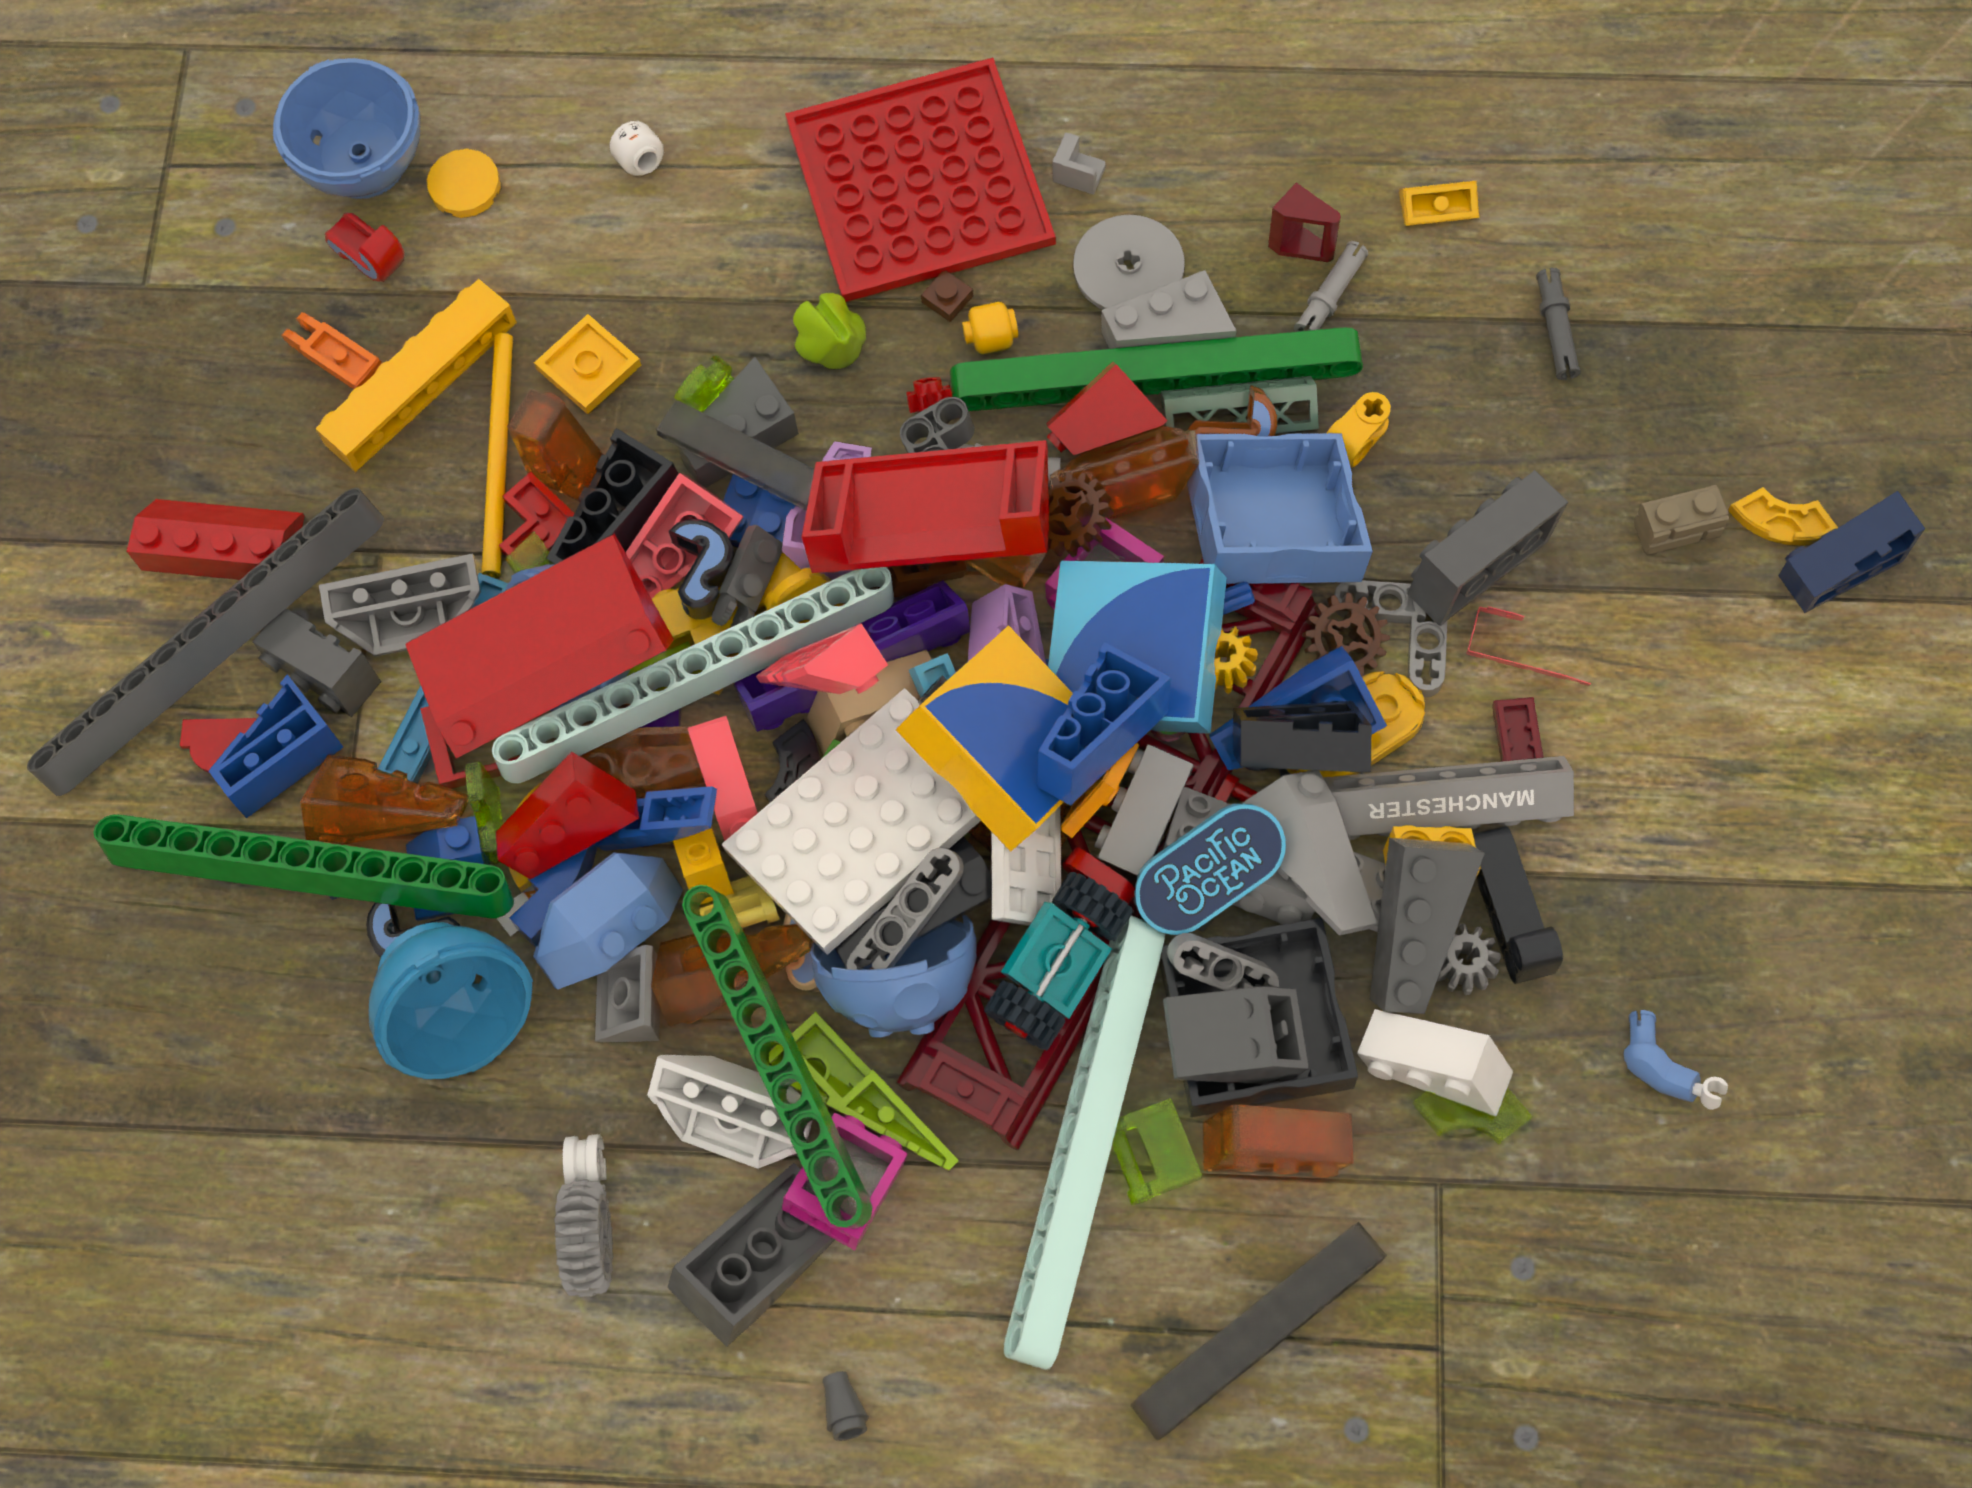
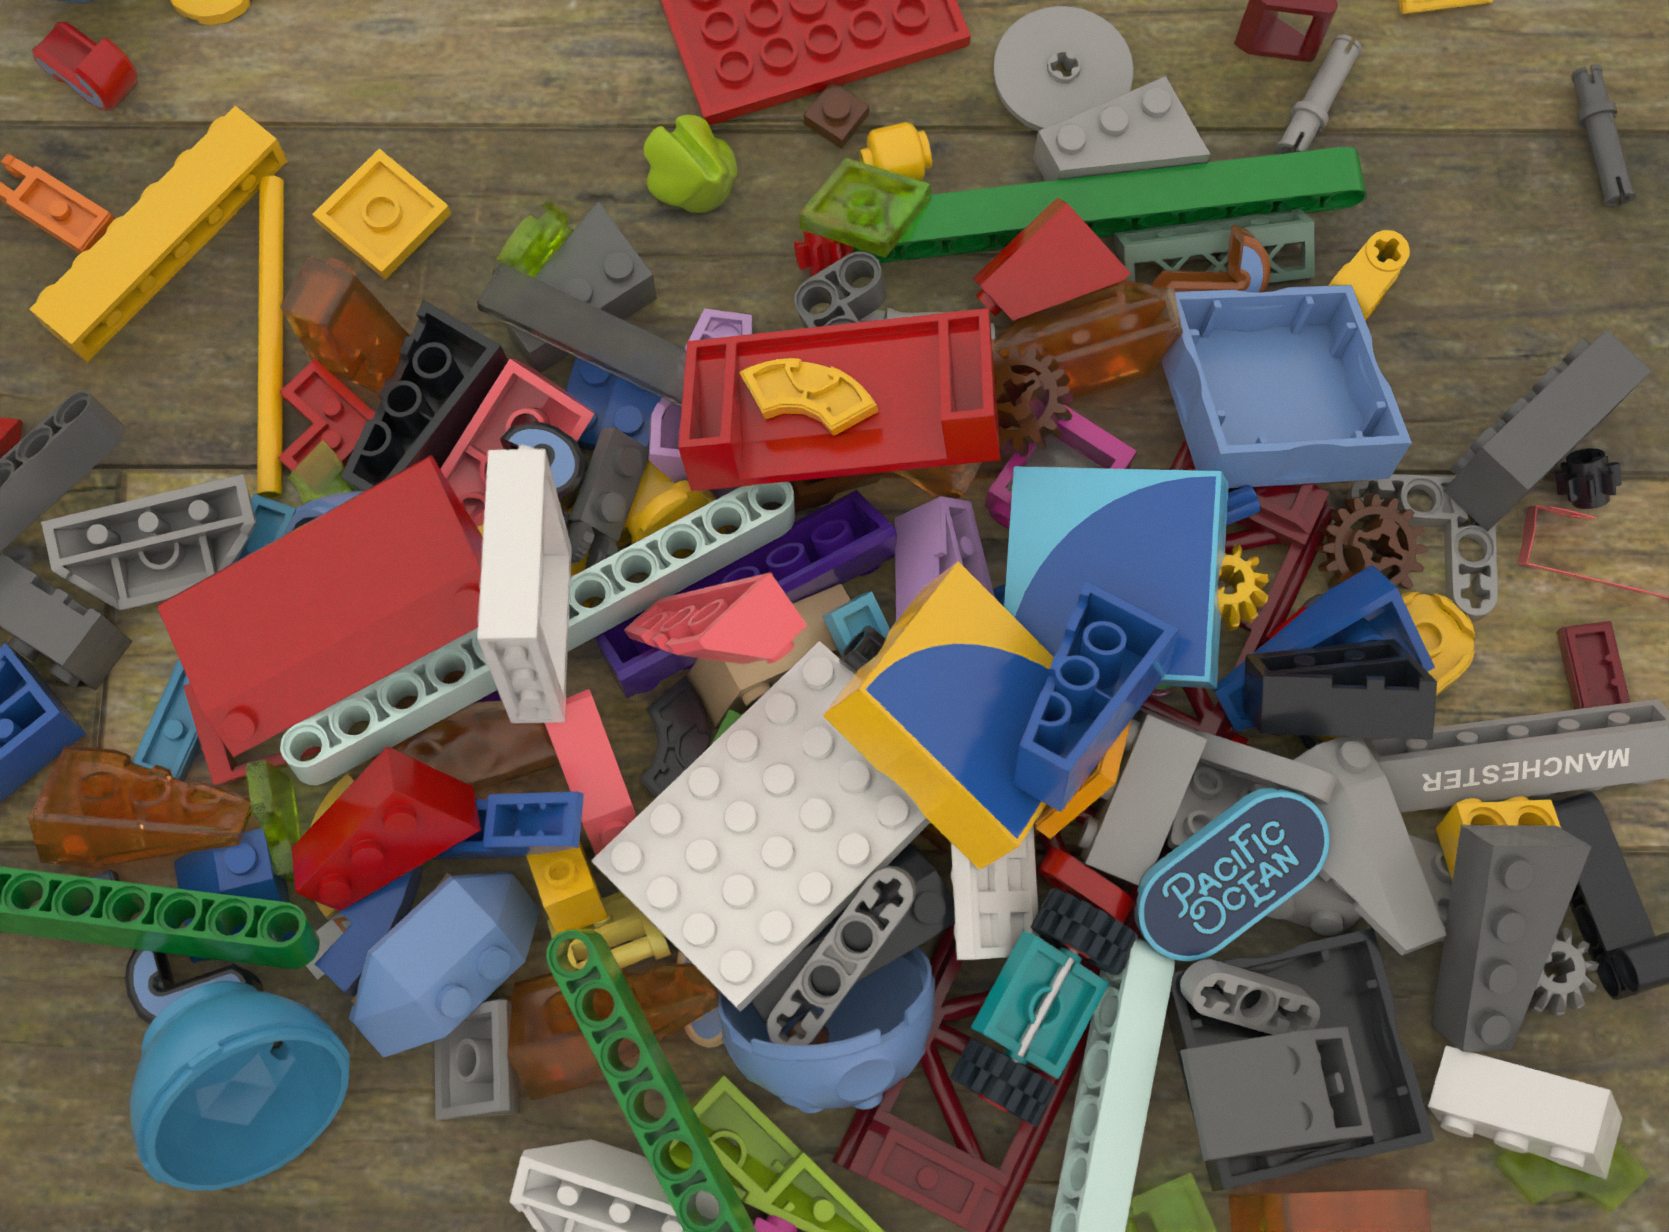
camera: 10 degrees left, 5 degrees up
none -> white window [477,445,572,723]
none -> yellow tile [739,358,879,436]
none -> clear neon green tile [799,158,931,258]
none -> light grey beam [1196,731,1337,805]
none -> black gear [1555,448,1622,509]

